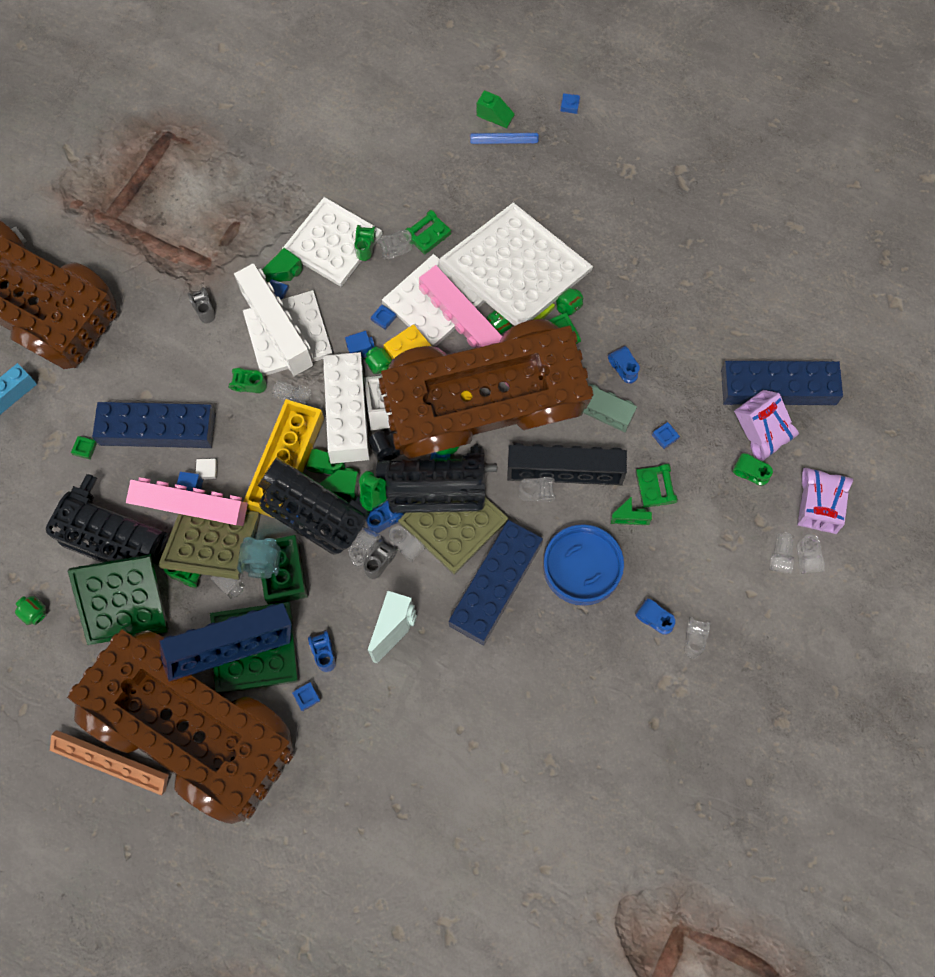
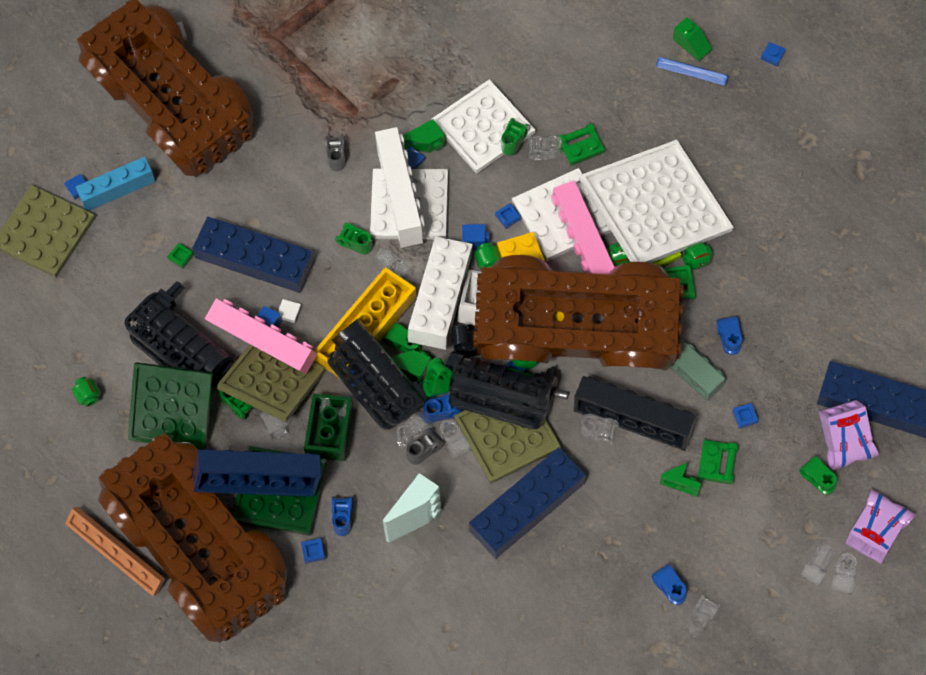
camera: 20 degrees right, 5 degrees down
clear light blue brick [237,537,281,578] -> none
blue piece [543,525,624,606] -> none

